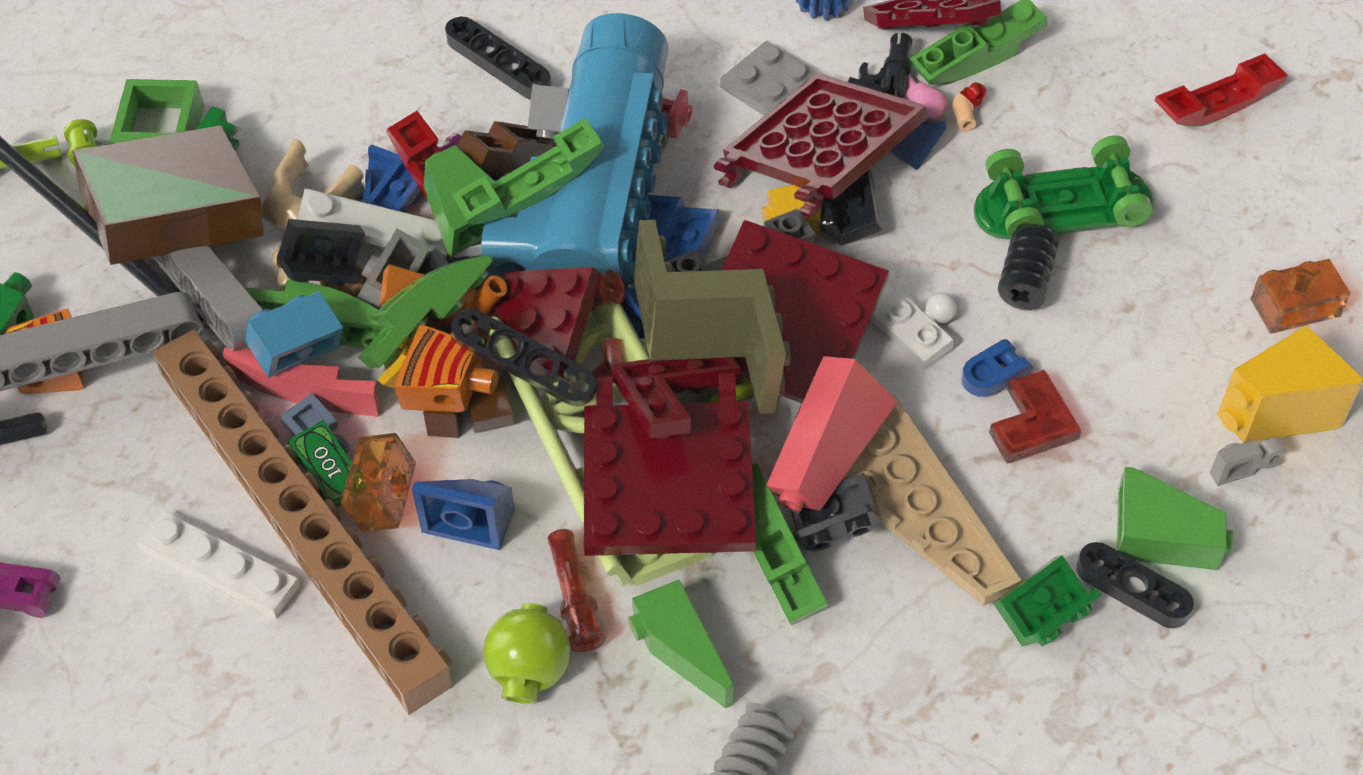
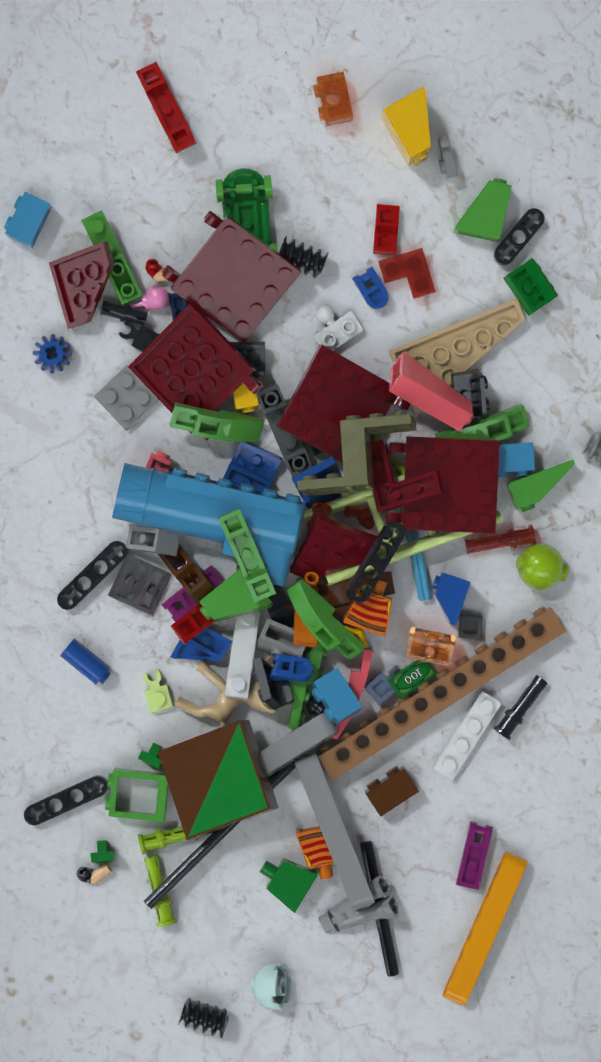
camera: 85 degrees left, 35 degrees up
none -> black beam [24,775,108,826]
none -> blue brick [60,638,111,685]
none -> arm [76,863,112,884]
none -> green tile [90,840,116,864]
none -> flat silver slope [108,554,172,616]
none -> yellowish green plate [144,670,173,713]
none -> plate [162,211,301,342]
none -> bright green slope [170,402,265,442]
none -> blue plate [270,654,313,682]
none -> reddish brown brick [365,766,419,817]
none -> red slope [373,204,400,256]
none -> medium azure axle [407,533,431,601]
none -> dark grey tile [458,615,483,639]
none -> black pin [493,675,548,740]
none -> dark azure brick [498,442,535,478]

